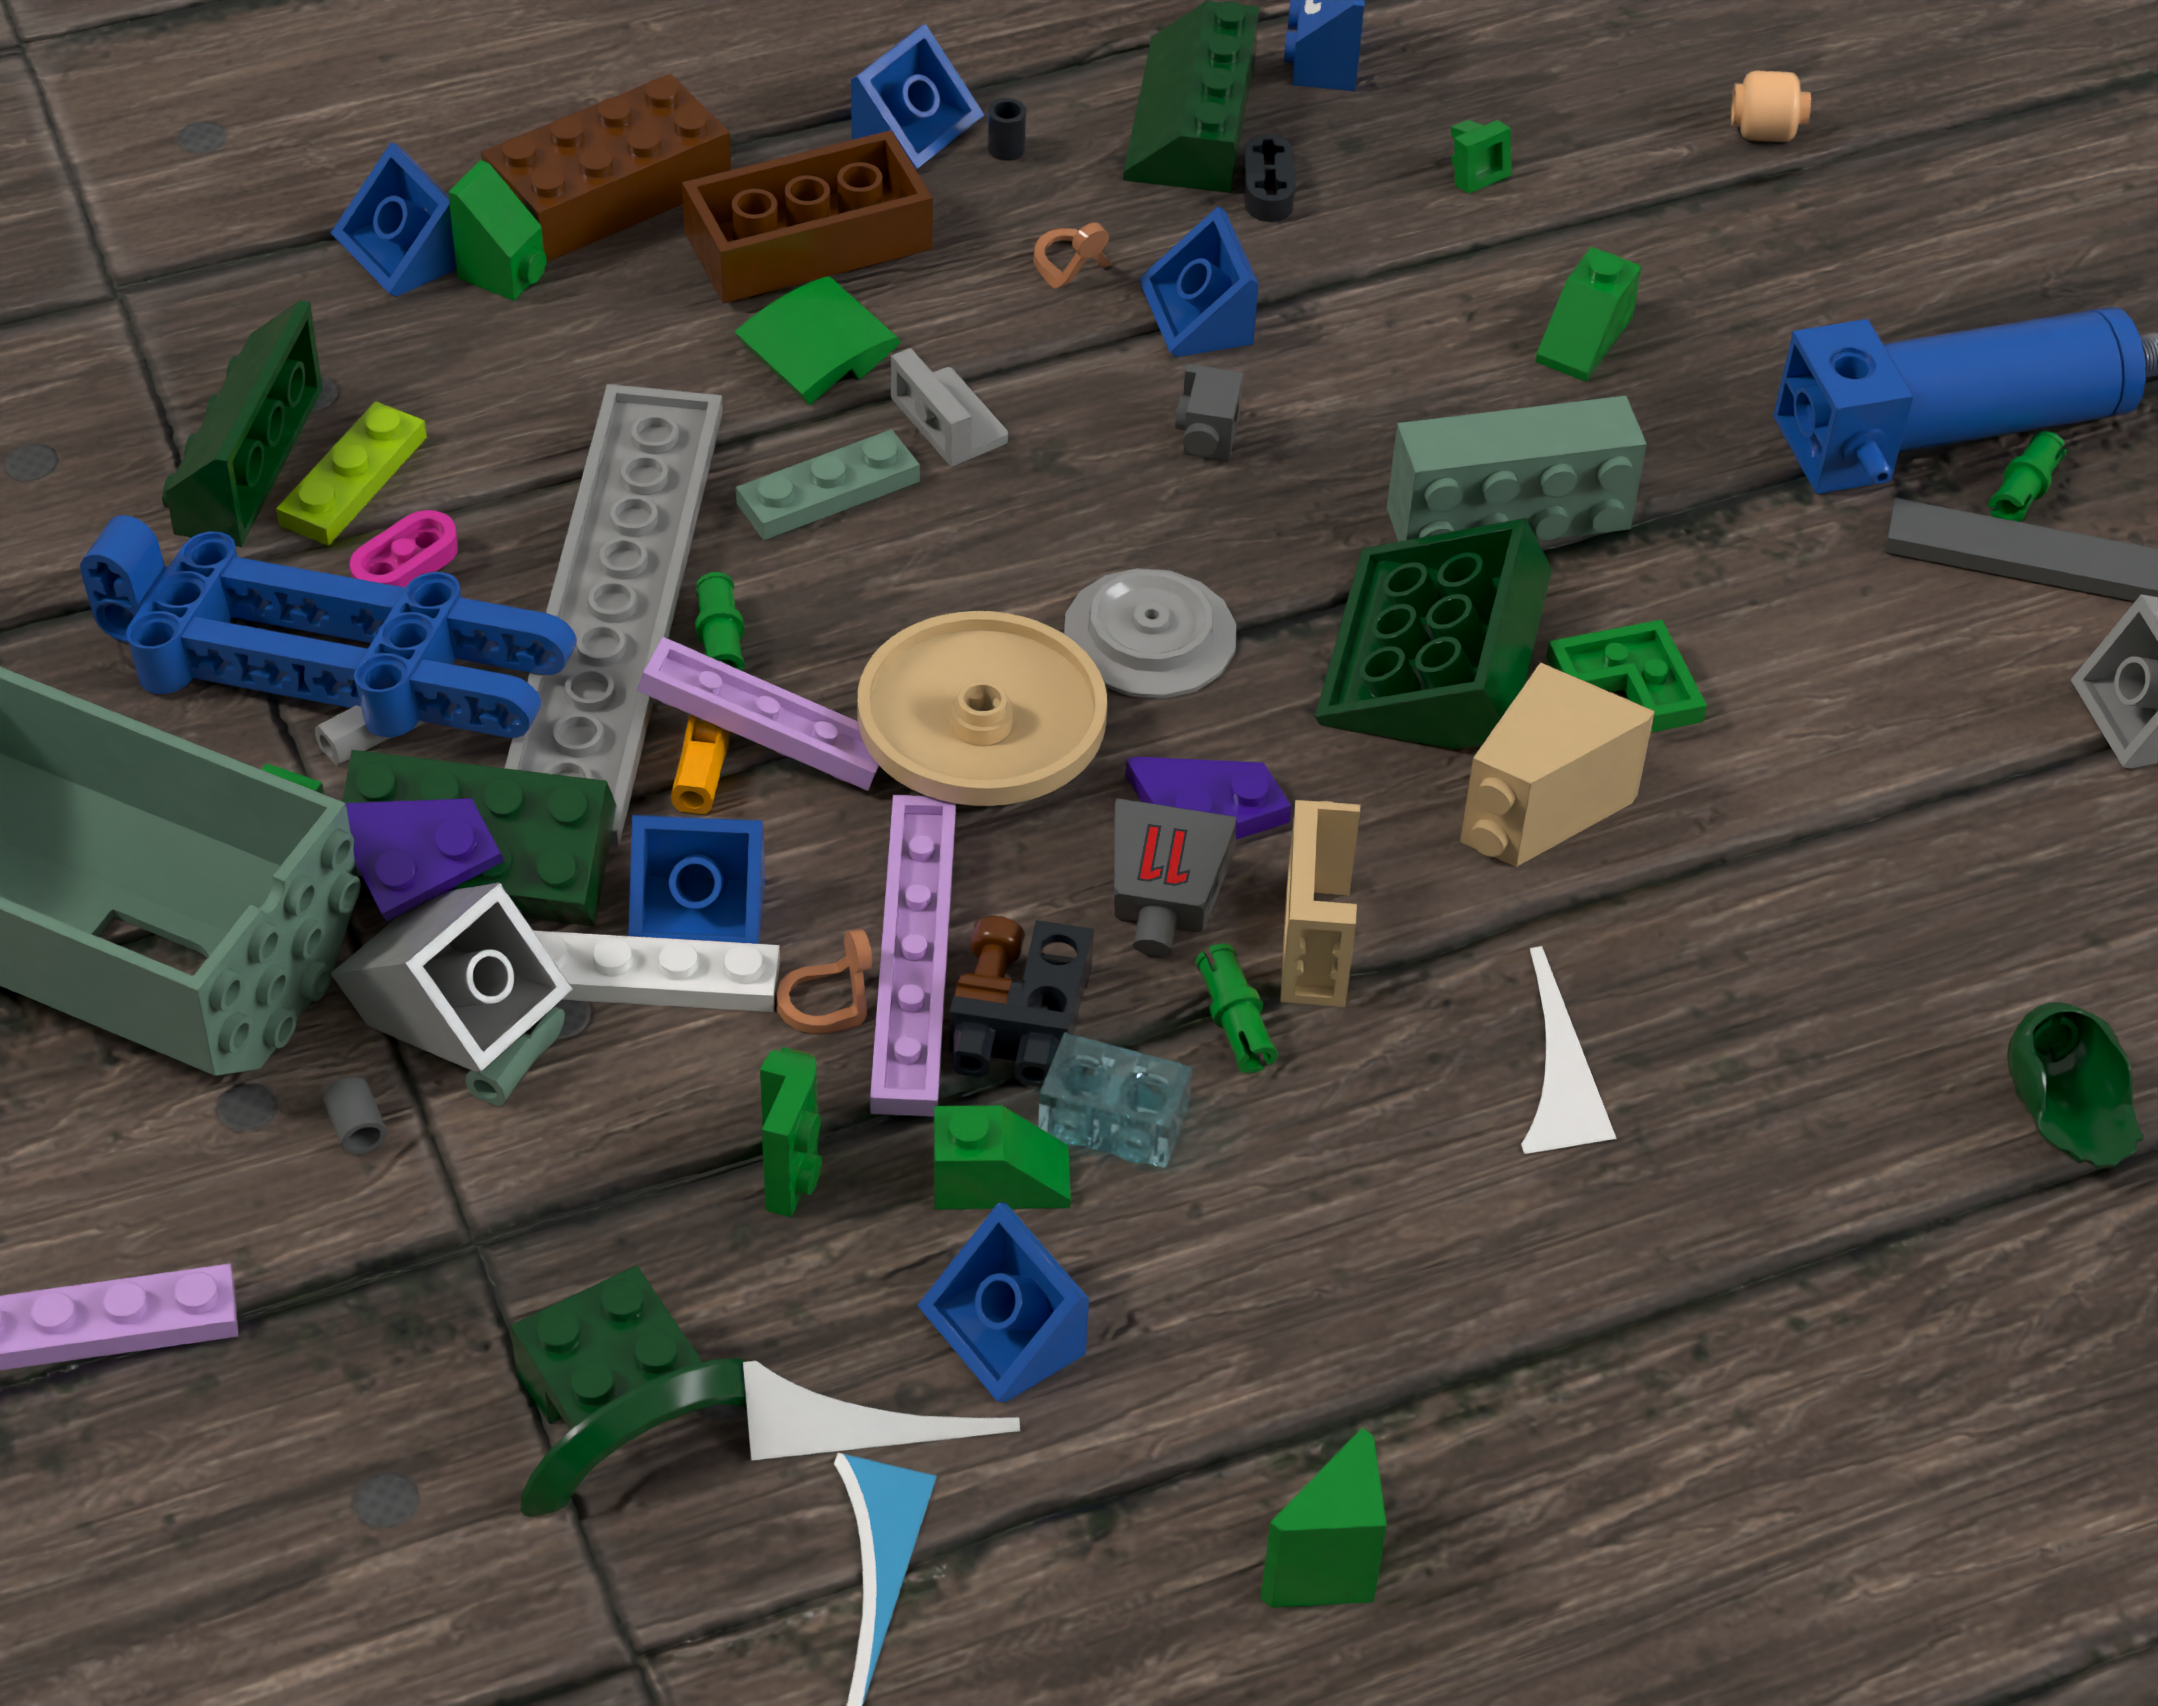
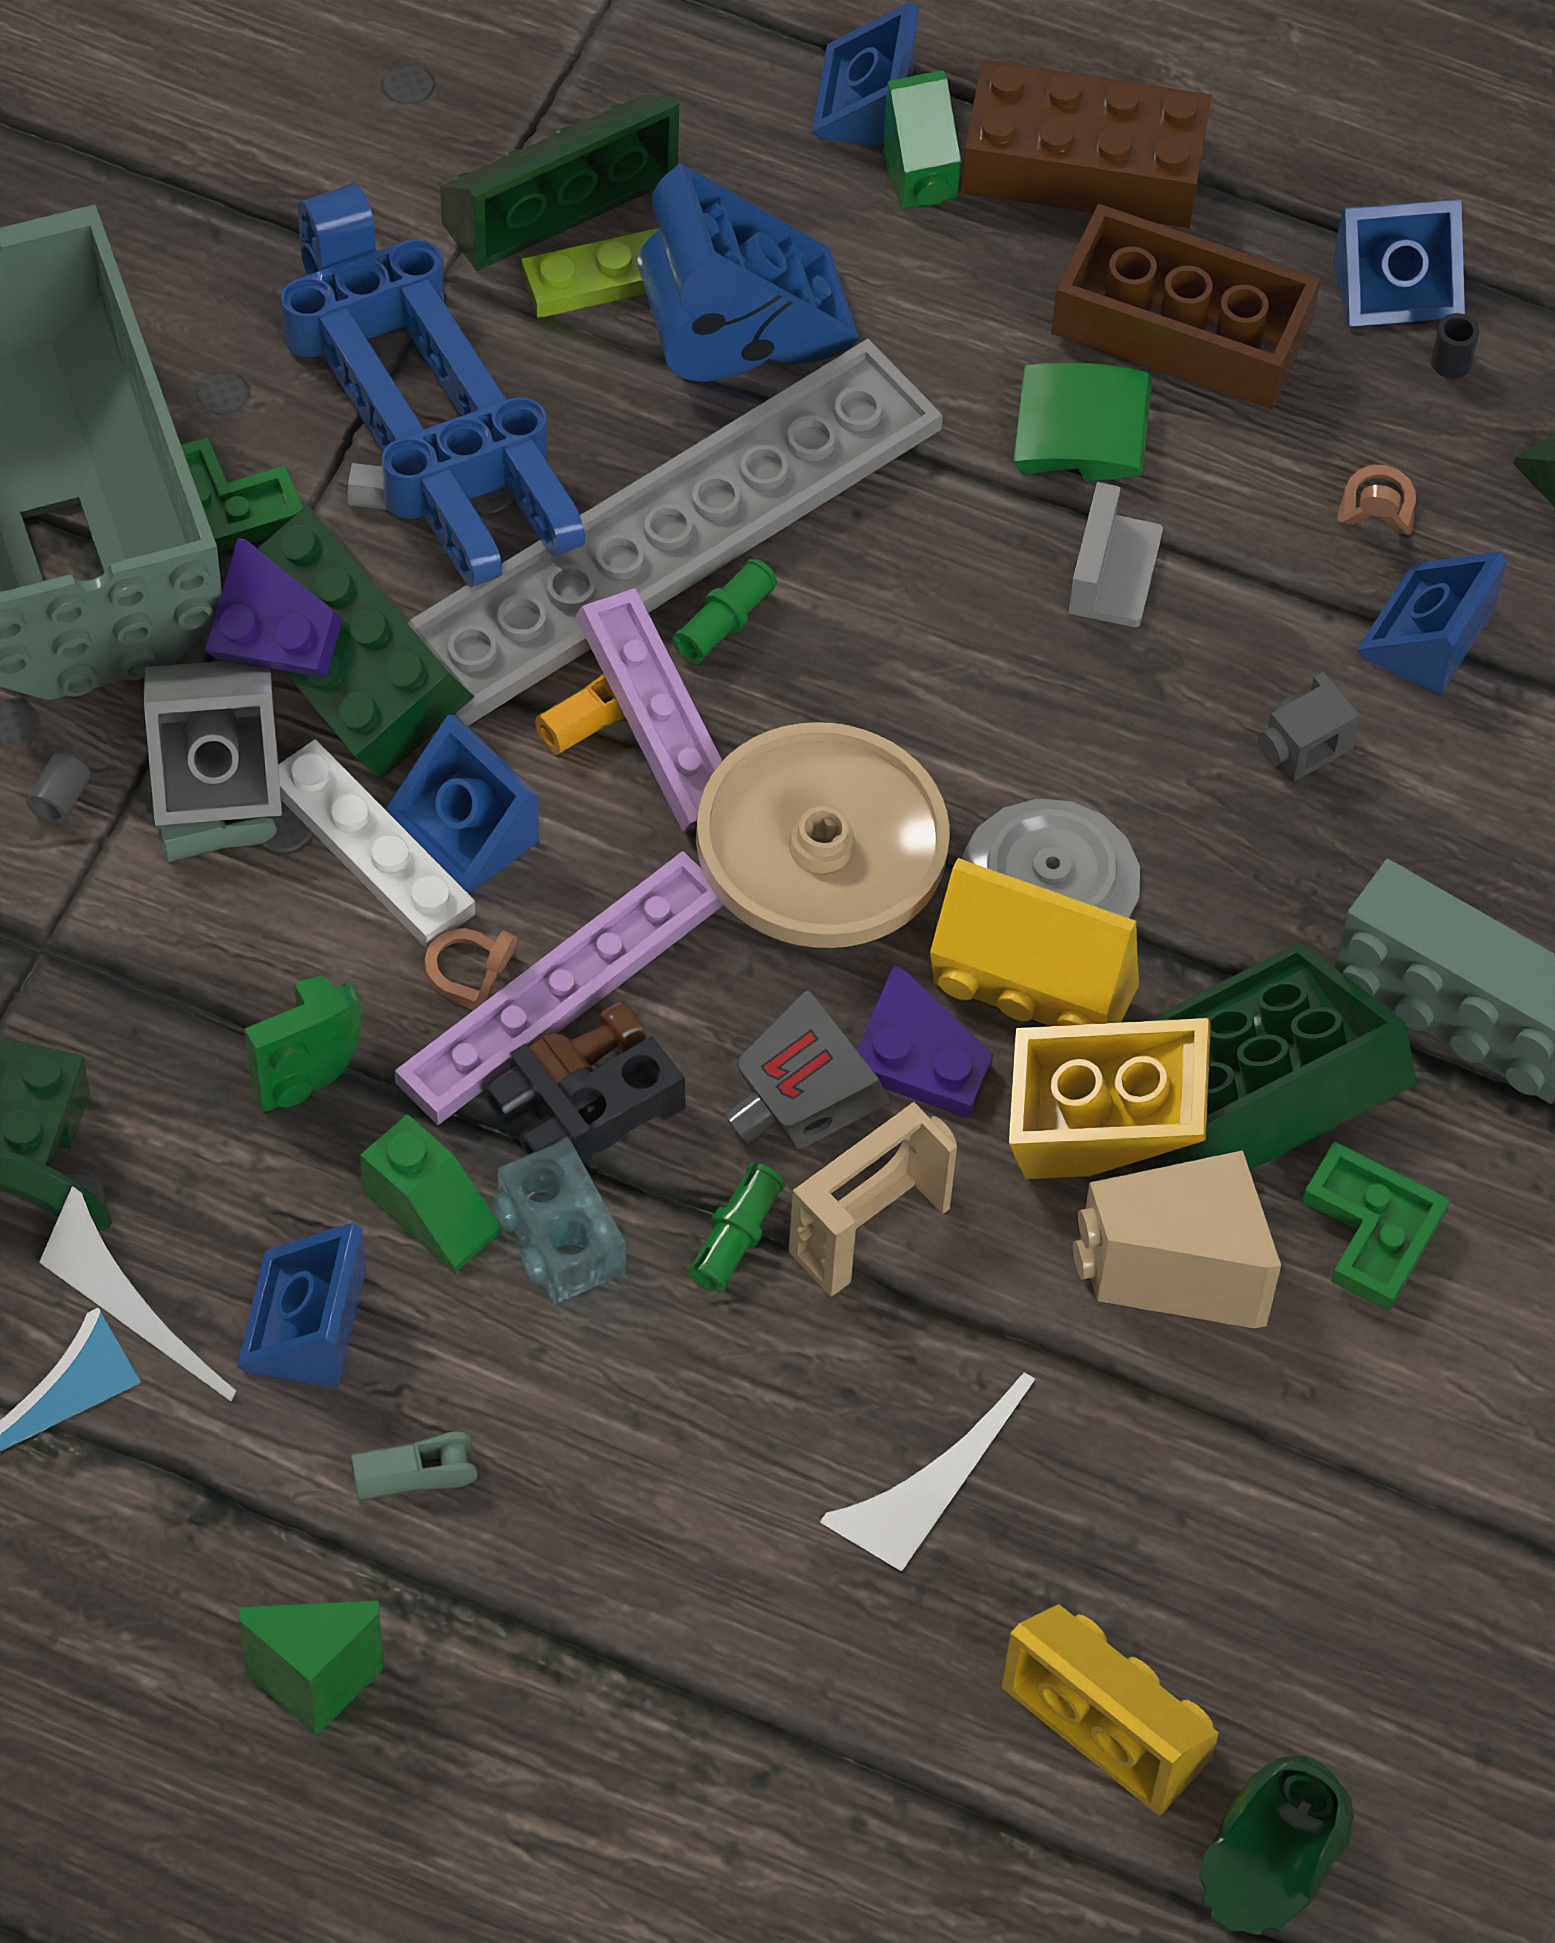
camera: 45 degrees right, 10 degrees up
dark pink plate [350,510,458,587] -> none
sand green plate [736,429,920,541] -> none
none -> sand green bar [350,1431,478,1501]
none -> blue brick [637,163,859,382]
none -> yellow slope [930,858,1139,1026]
none -> yellow slope [1001,1604,1219,1817]
none -> yellow slope [1009,1018,1211,1179]

